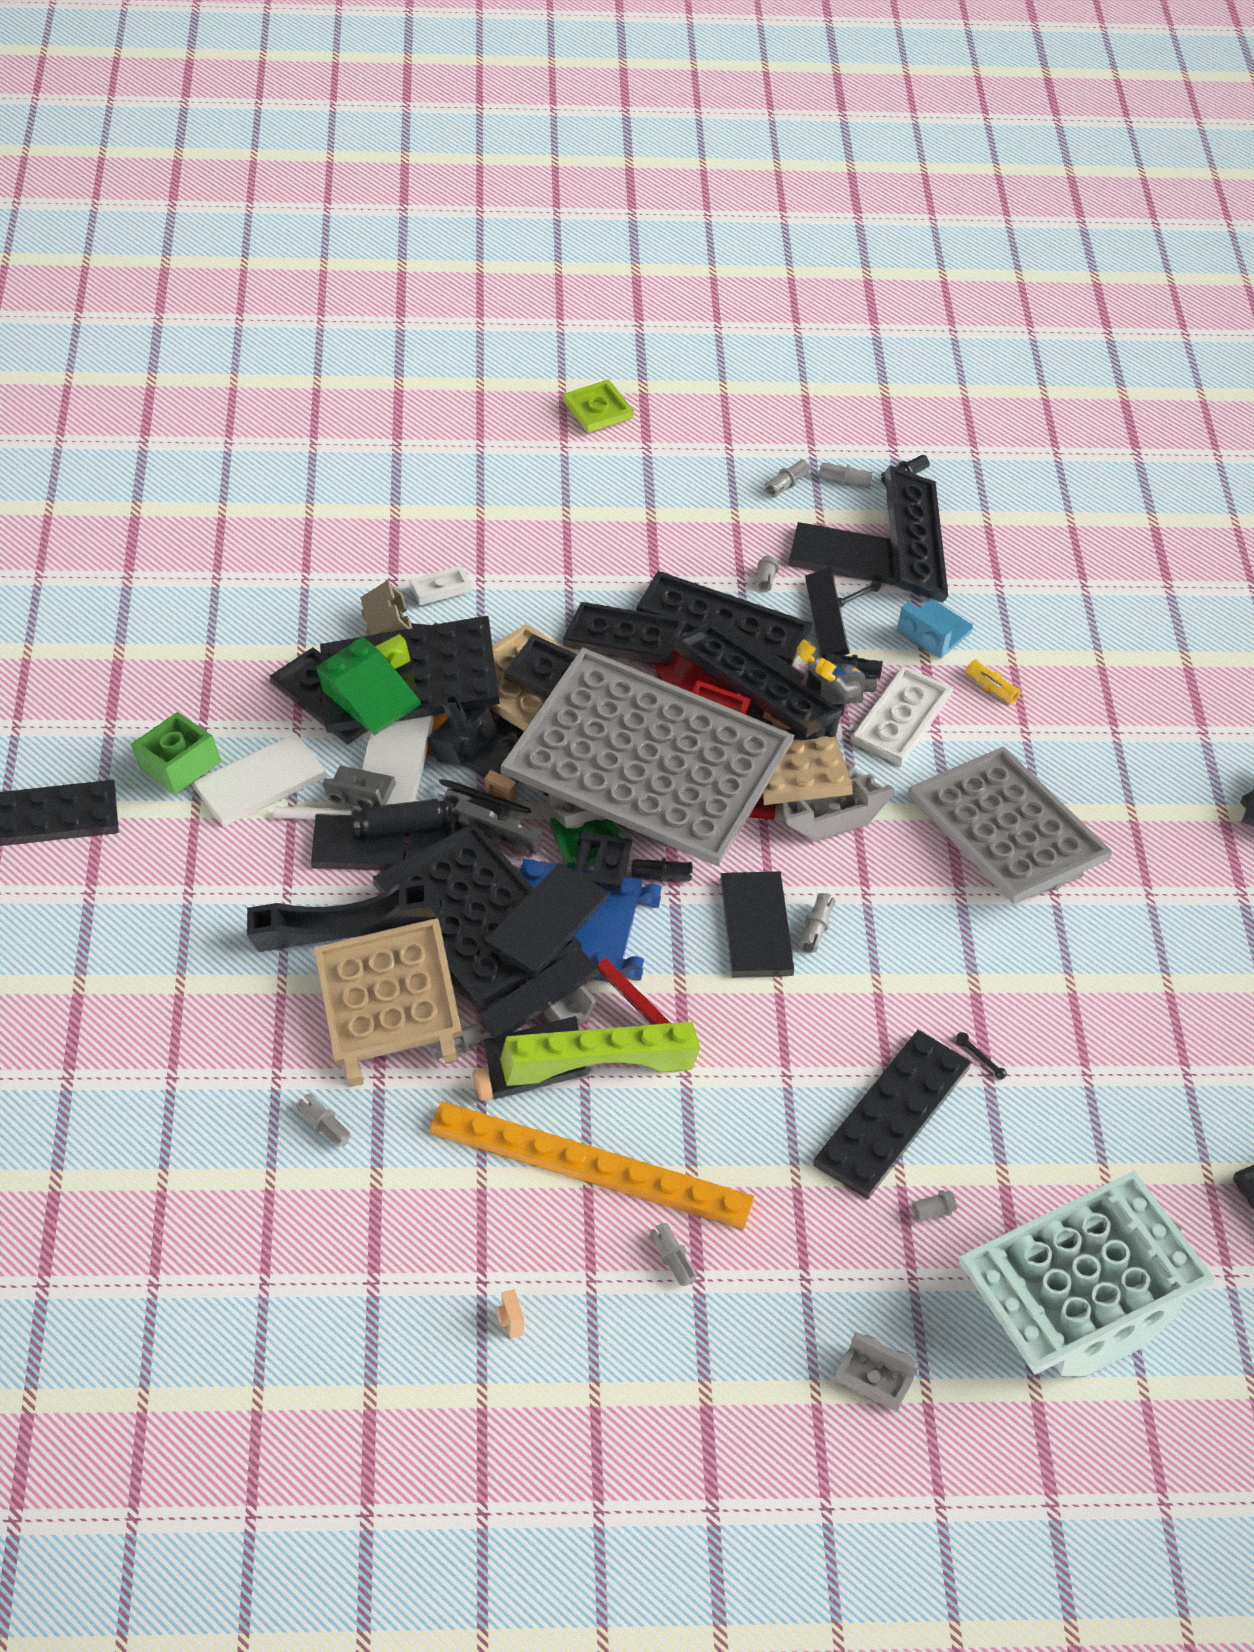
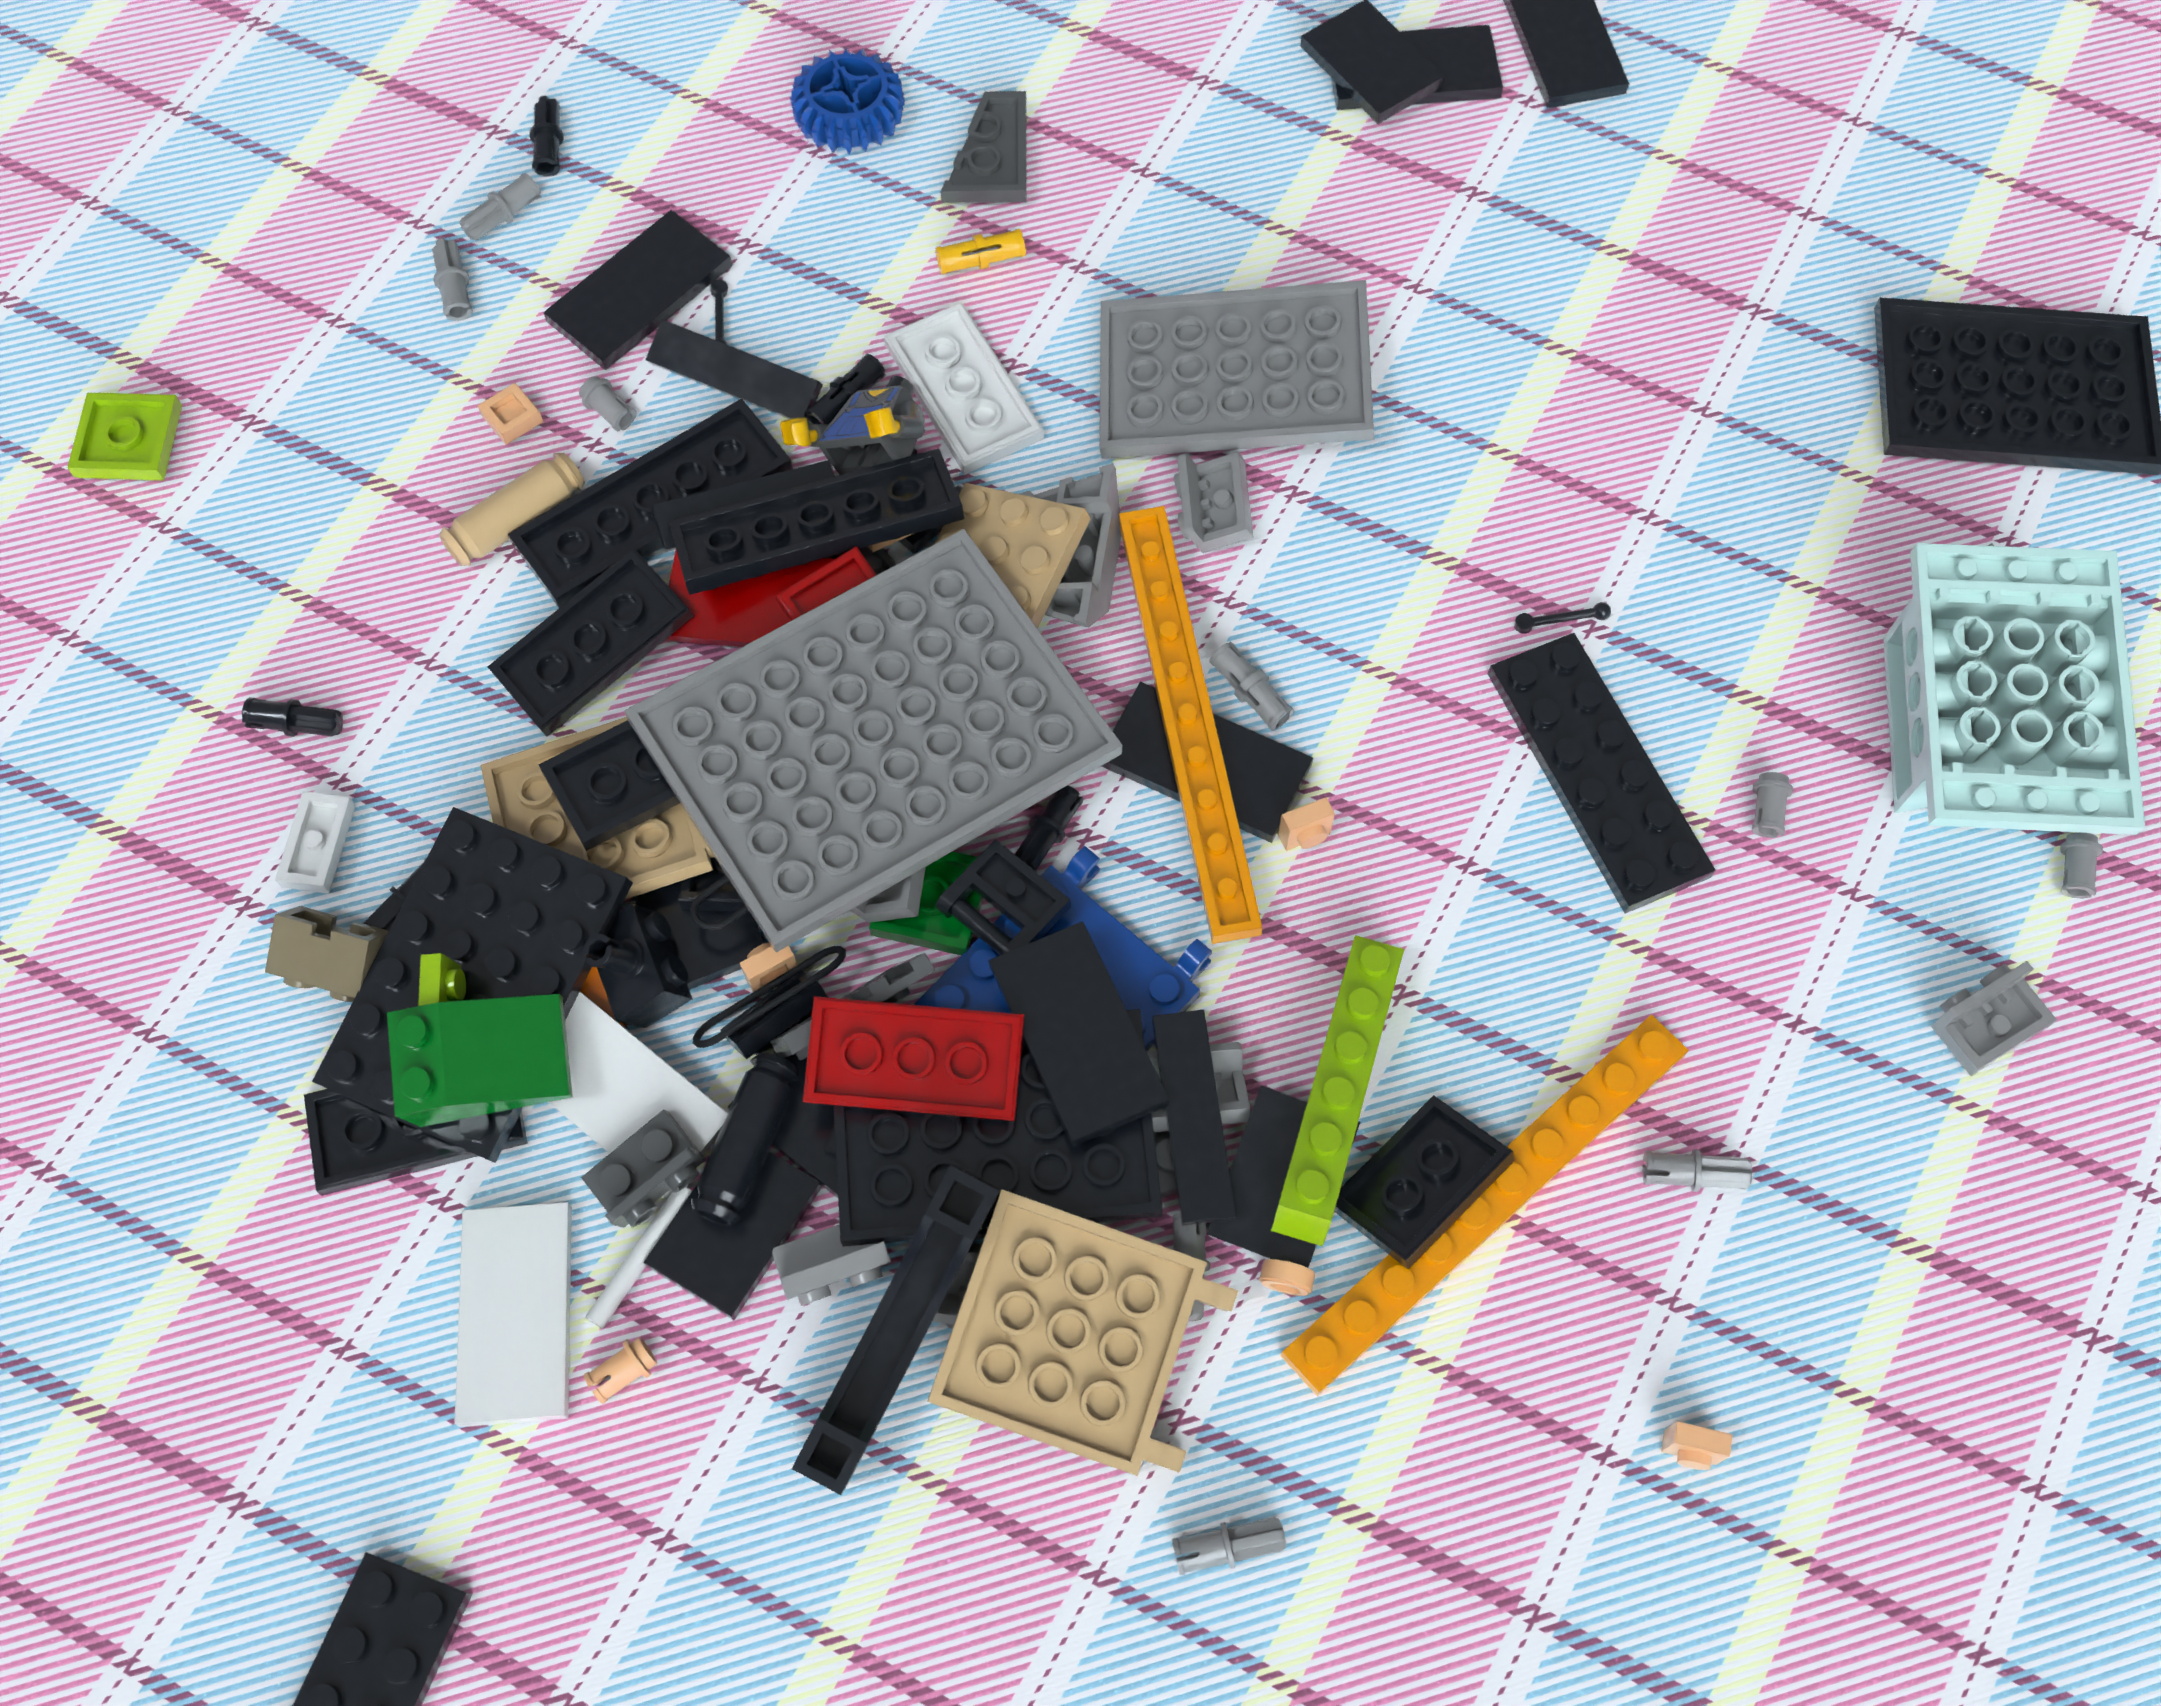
camera: 55 degrees left, 15 degrees up
bright green brick [131,712,222,794] -> none
red tile [597,957,671,1025] -> none
black plate [885,465,949,603] -> none
dark azure bracket [897,600,973,659] -> none
none -> black axle [242,697,343,737]
none -> tan axle [439,453,585,566]
none -> light nougat plate [477,383,543,445]
none -> light nougat pin [583,1337,658,1404]
none -> light grey bracket [772,1225,891,1306]
none -> blue gear [790,47,905,155]
none -> red tile [803,996,1025,1121]
none -> dark grey wing [940,91,1027,203]
none -> light orange plate [1119,506,1263,944]
none -> light grey bracket [1174,451,1254,553]
none -> light nougat plate [1278,797,1335,851]
none -> black tile [1334,1095,1515,1270]
none -> light grey pin [2060,832,2103,899]

